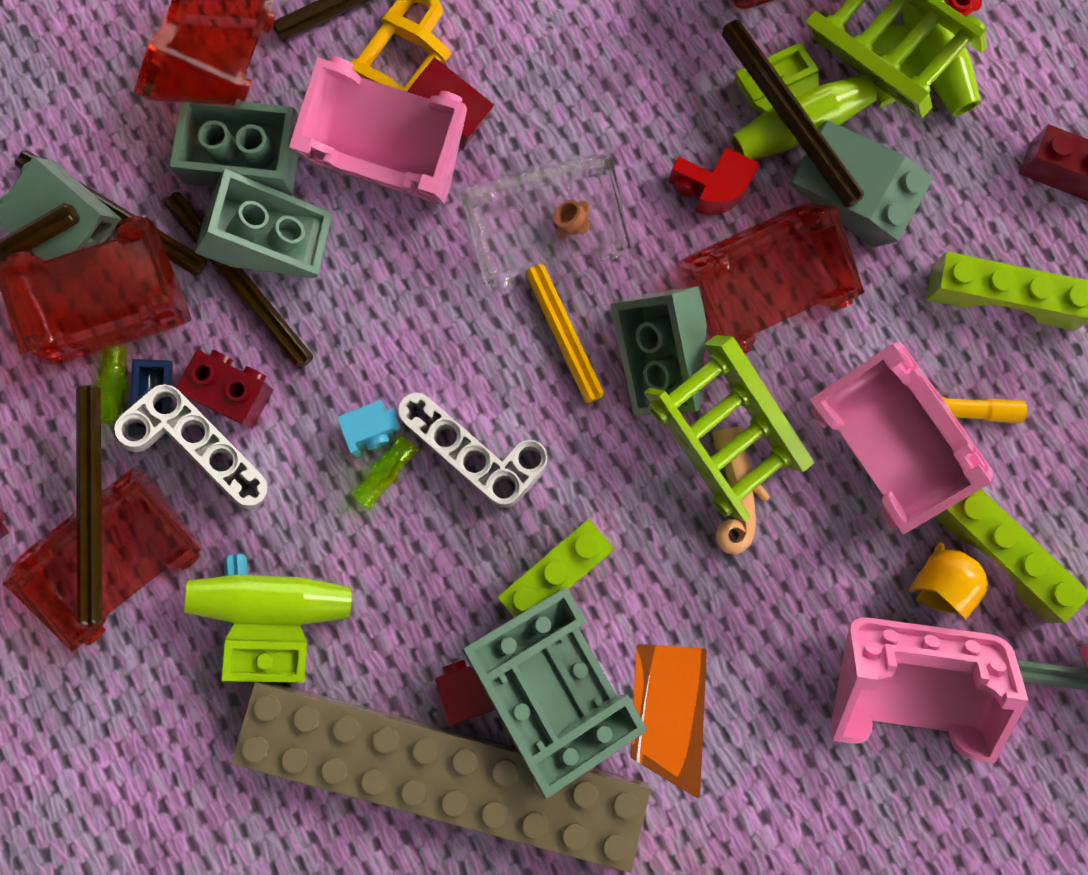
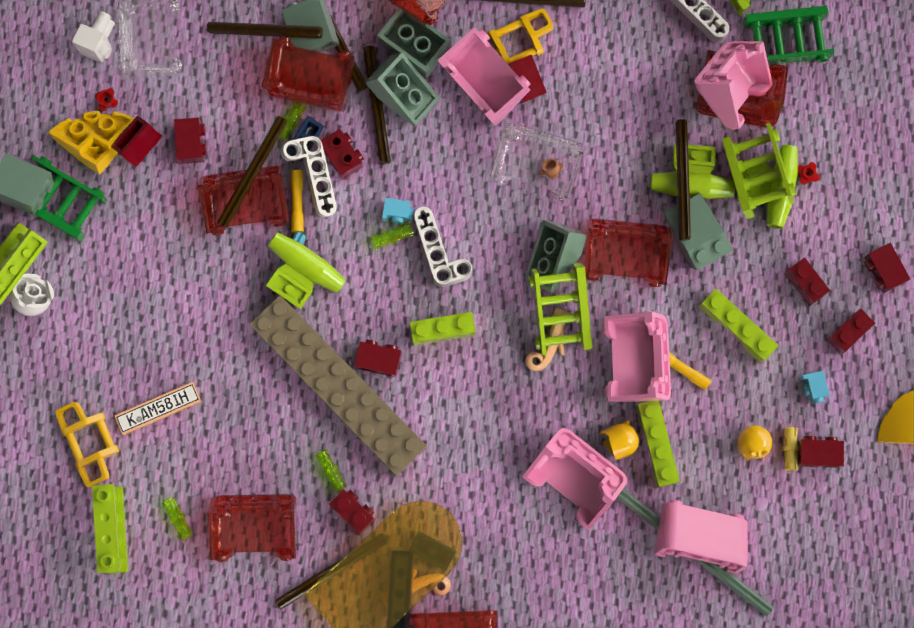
camera: 30 degrees right, 0 degrees up
sand green slope [462,587,648,799] -> none
yellow axle [526,264,604,403] -> none
orange sticker [630,644,707,798] -> none
red brick [668,147,760,215] -> none
none -> yellow piece [291,170,304,233]

